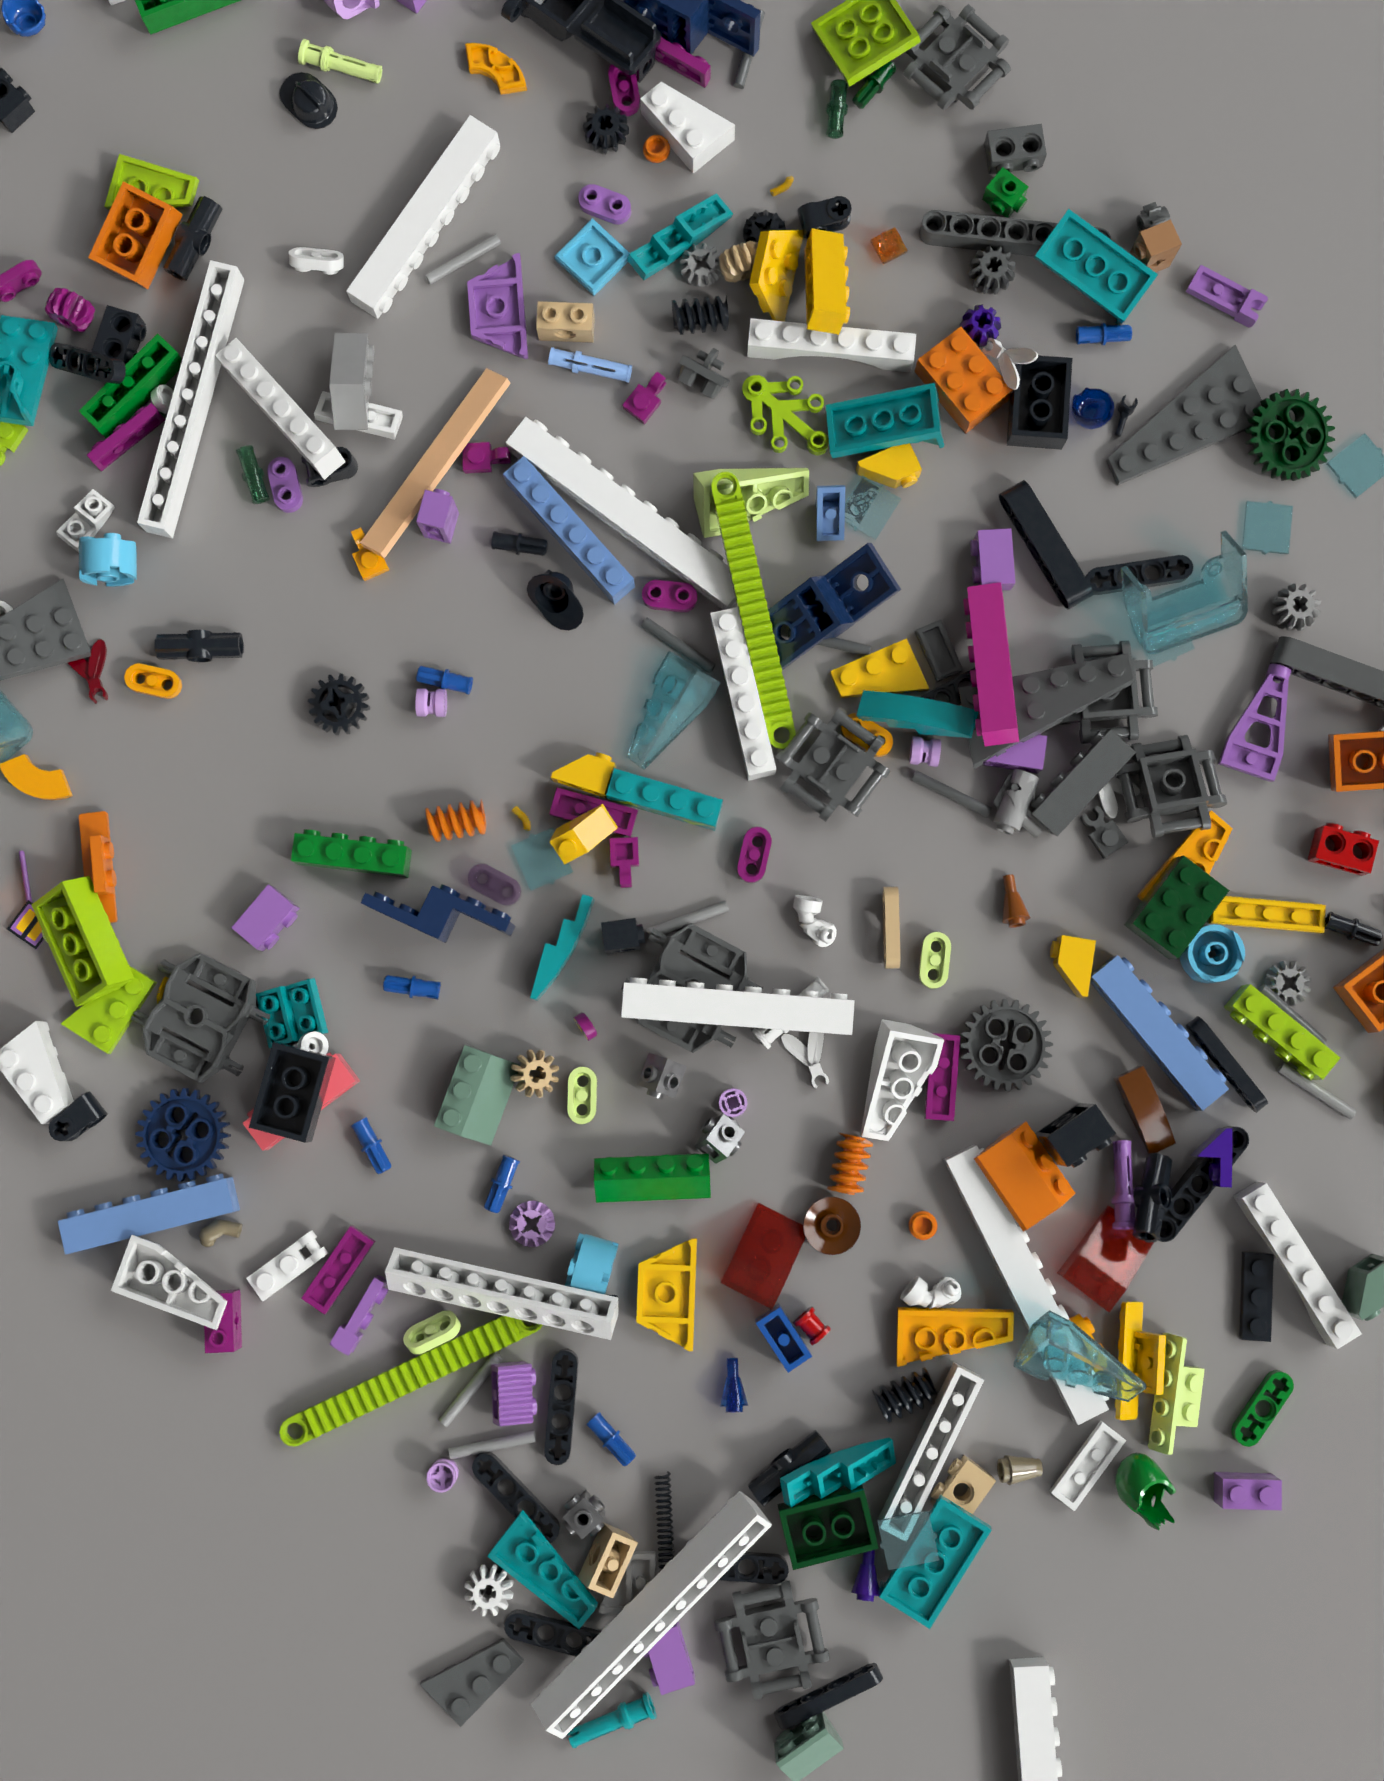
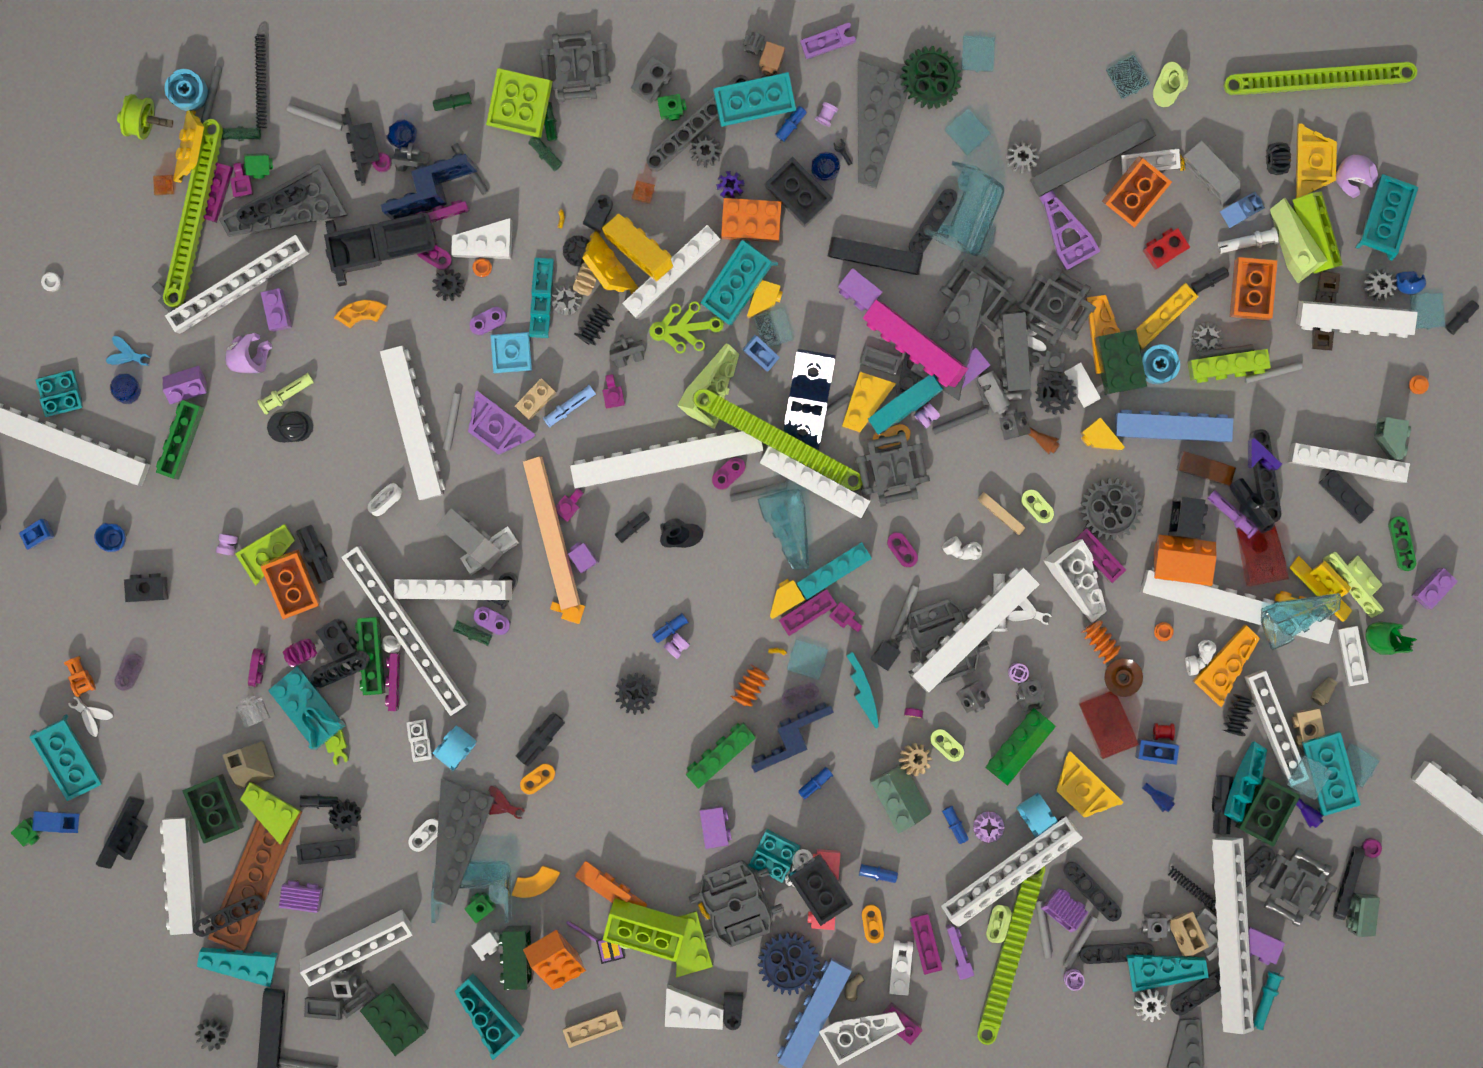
camera: 50 degrees left, 5 degrees up
medium blue brick [503,456,635,605] -> none
yellow slope [549,804,618,865] -> none
blue axle [586,1412,636,1466] -> none
white piece [982,338,1038,390] -> none
black beam [1186,1016,1268,1113] -> none
none -> lavender wheel [216,533,238,556]
none -> lavender bush [815,102,839,127]
none -> light orange plate [862,904,884,943]
none -> flat silver brick [999,409,1031,440]
none -> black gear [1035,373,1078,415]
none -> white slope [1064,363,1101,408]
none -> clear light blue piece [1346,743,1380,788]
none -> magenta tile [1361,838,1382,858]

